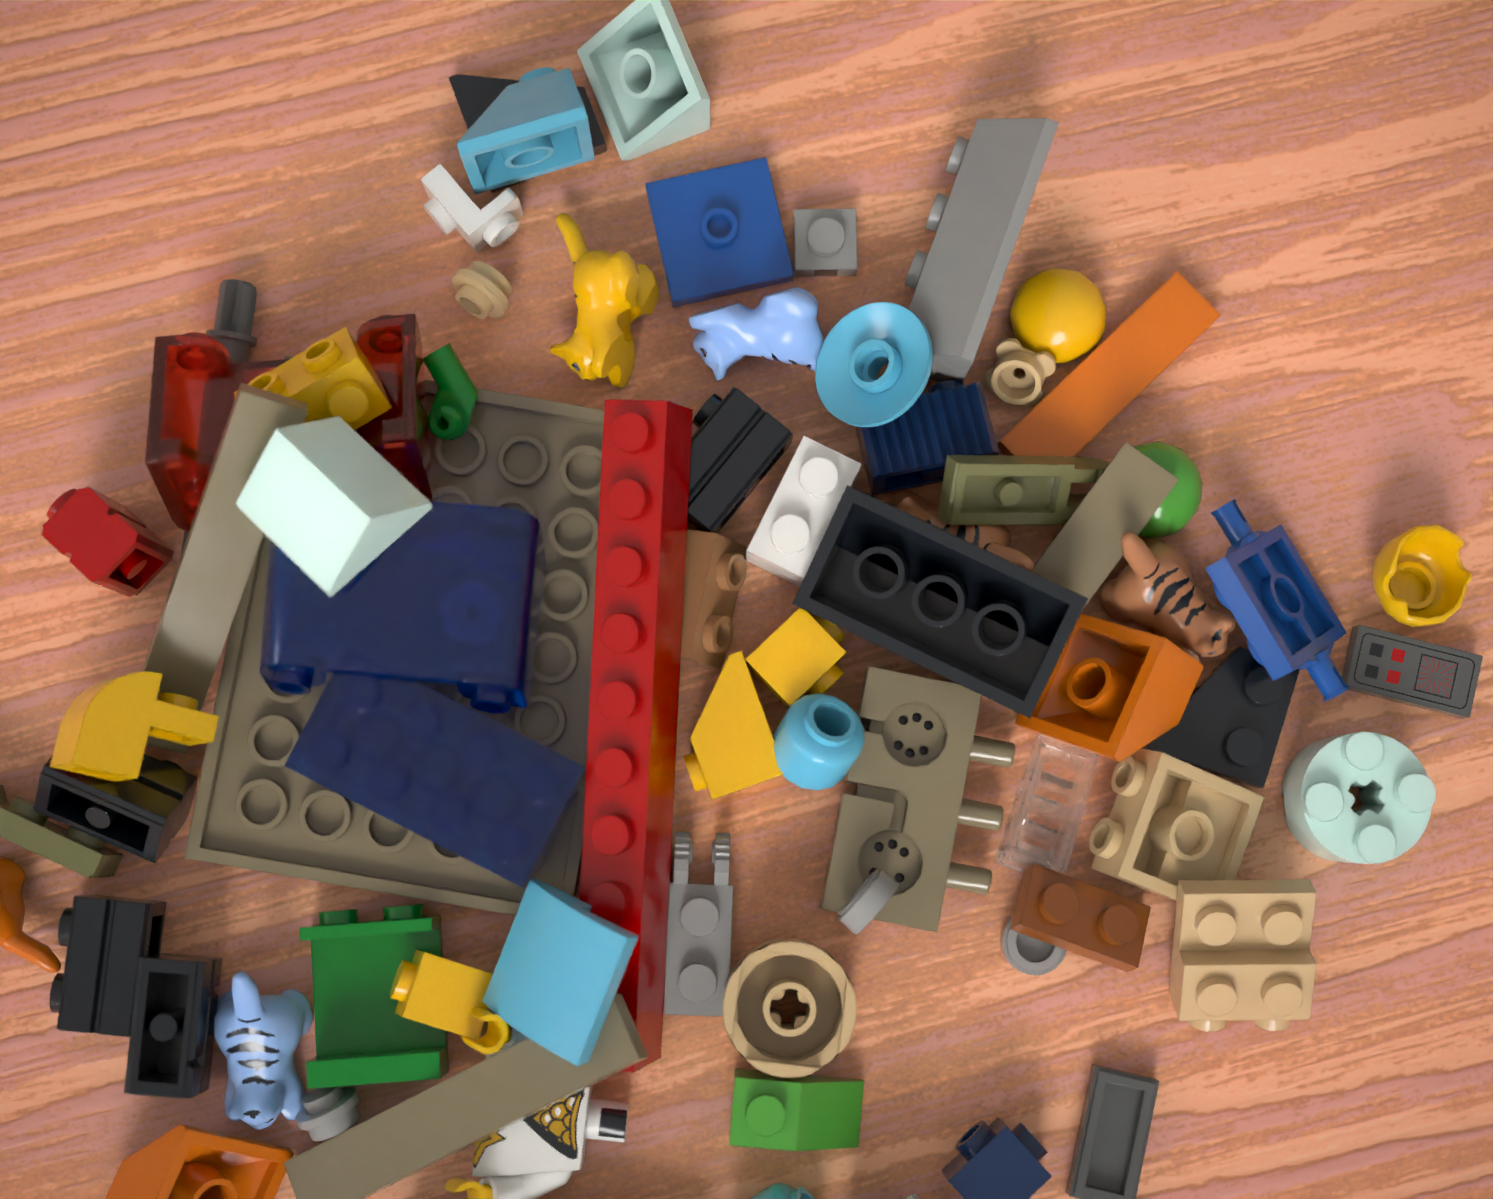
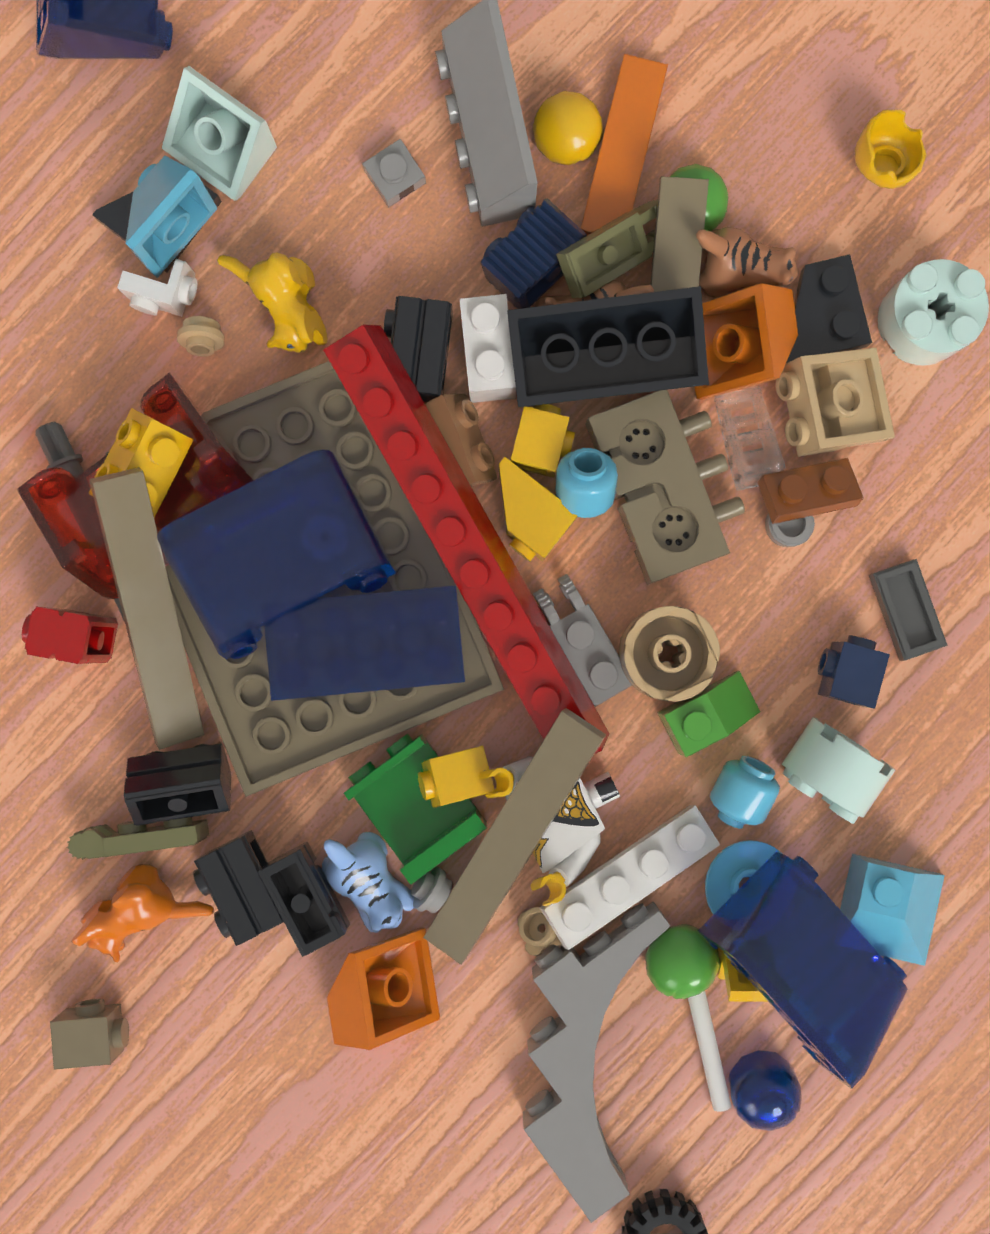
camera: 30 degrees left, 5 degrees up
yellow brick [50,672,219,782] -> none
light aqua slope [236,416,432,597] -> none
green arm [422,343,478,440] -> none
medium azure slope [482,878,638,1066] -> none
blue plate [645,157,794,307] -> none
light blue animal [689,287,823,381] -> none
medium azure dish [815,302,933,427] -> none
light grey tile [838,869,899,935] -> none
tan plate [984,338,1056,405] -> none
tan plate [1169,879,1317,1032] -> none
blue plate [1205,499,1349,701] -> none
dark grey tile [1341,625,1483,719] -> none

